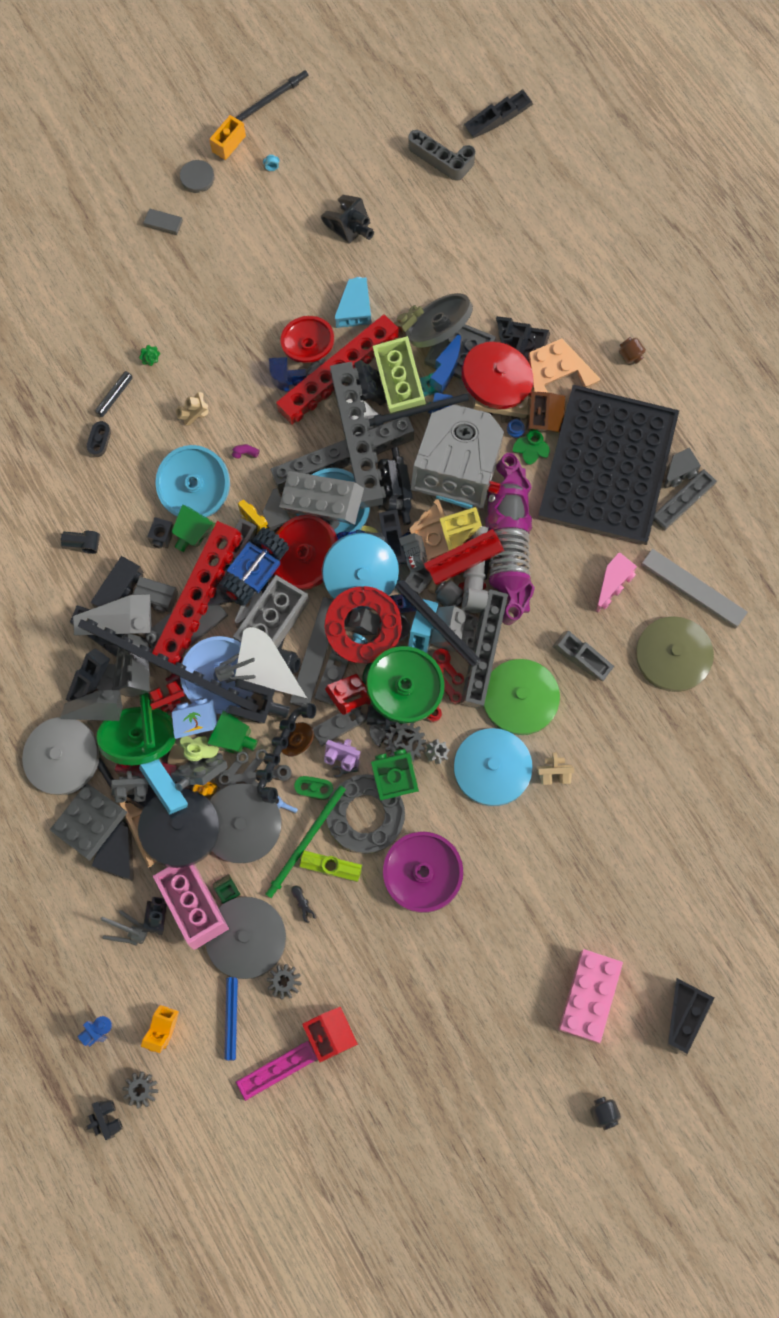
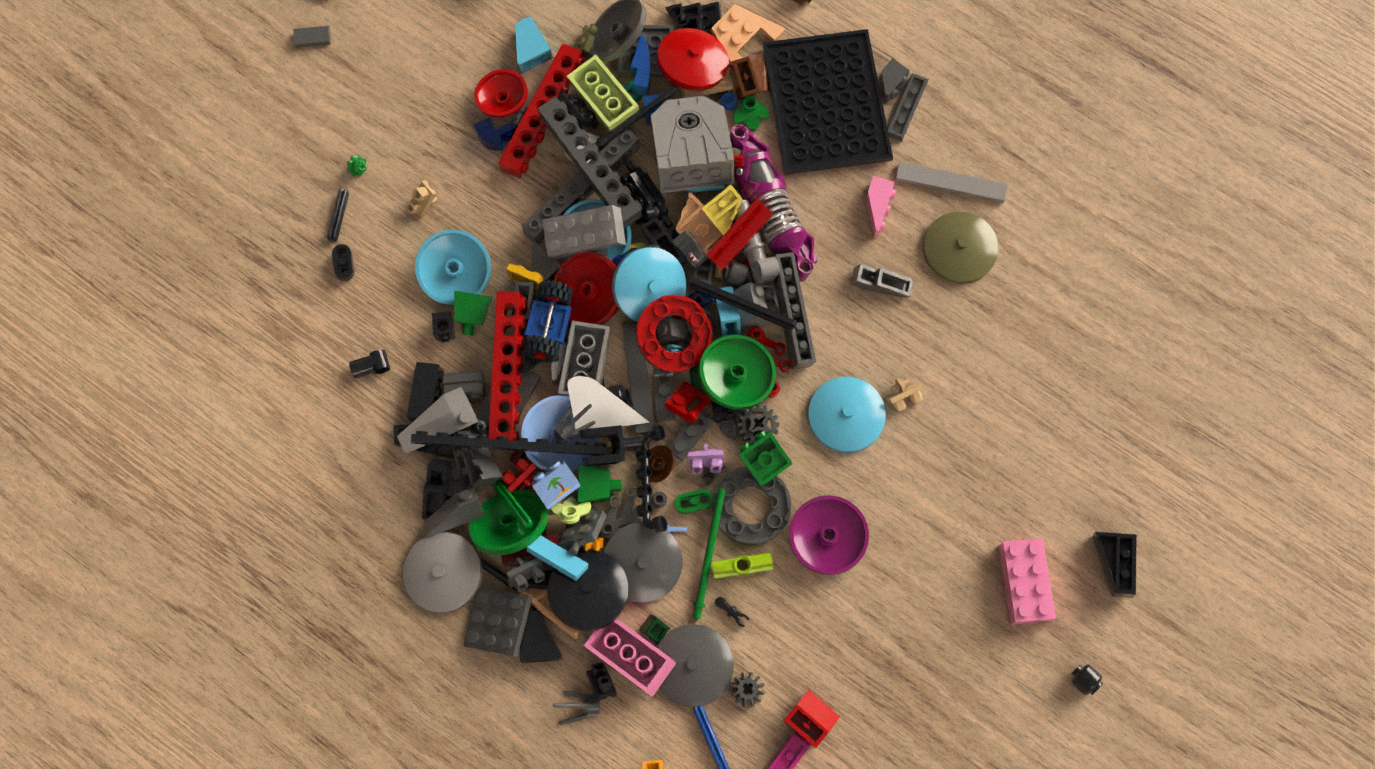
camera: 25 degrees left, 0 degrees up
magenta arm [232,444,260,459] -> none
light grey gear [424,739,450,764] -> none
bright green dish [484,659,560,735] -> none

